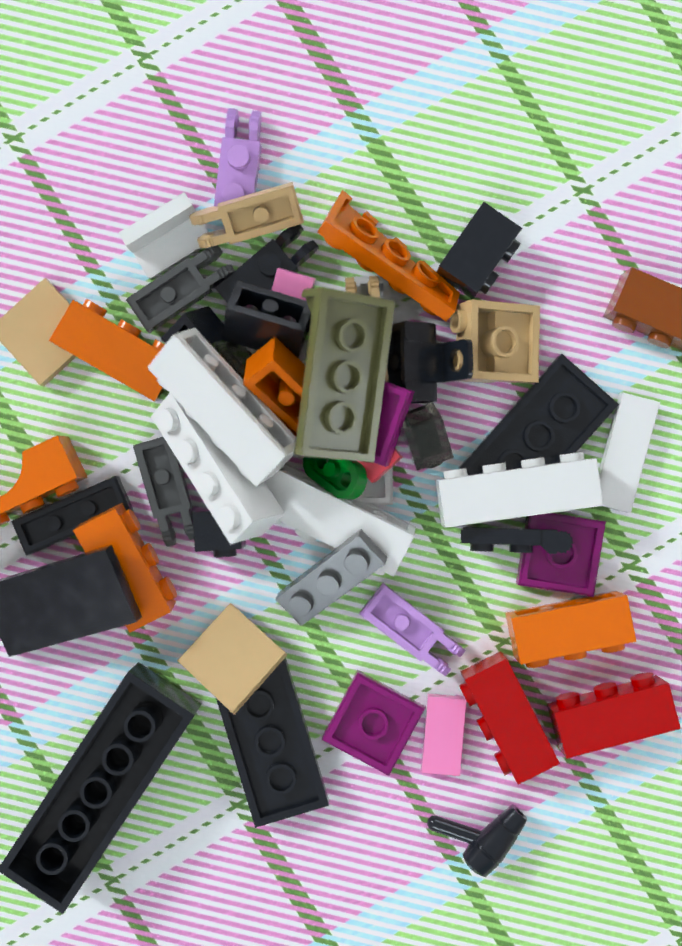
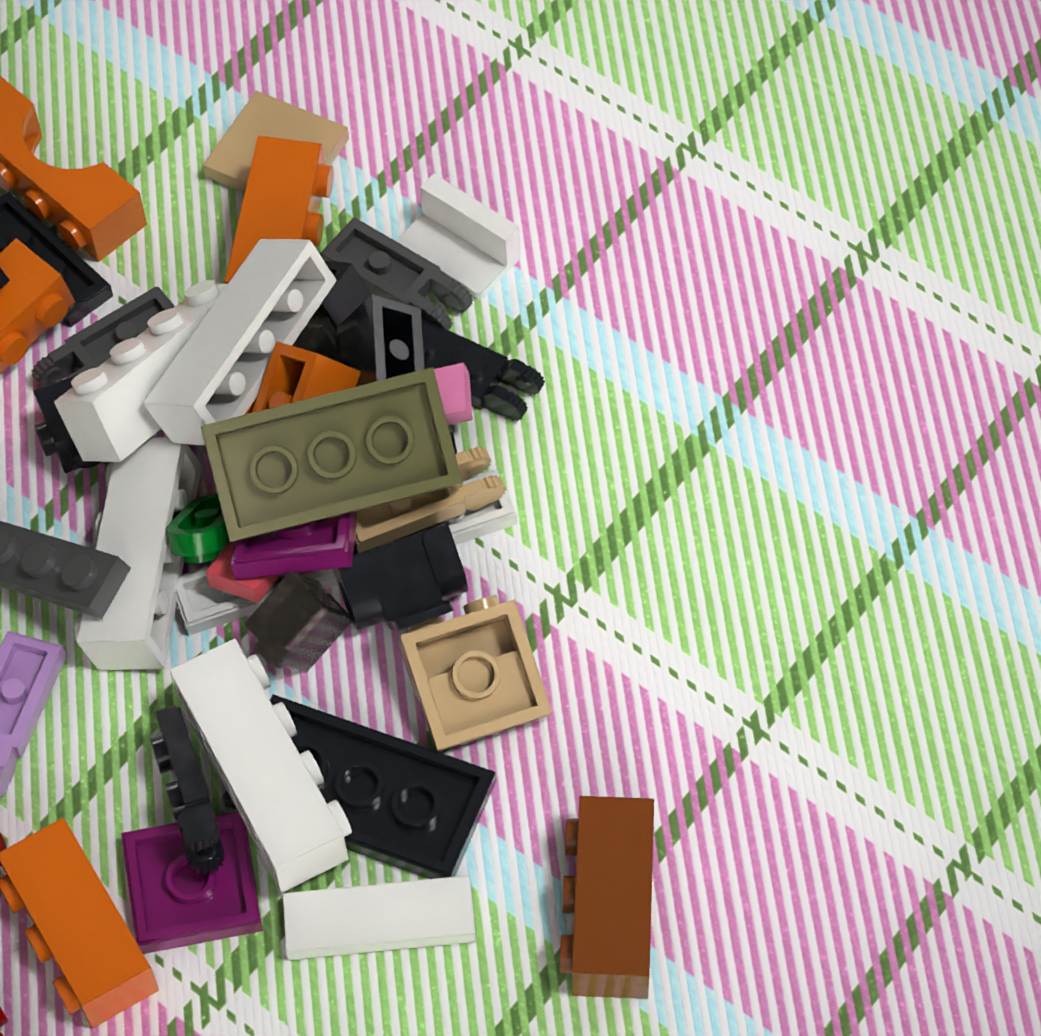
camera: 70 degrees right, 30 degrees down
tan hinge [189,182,304,248] -> none
lavender hinge [214,108,262,206] -> none
orange wing [317,190,460,322] -> none
black brick [437,202,522,299] -> none

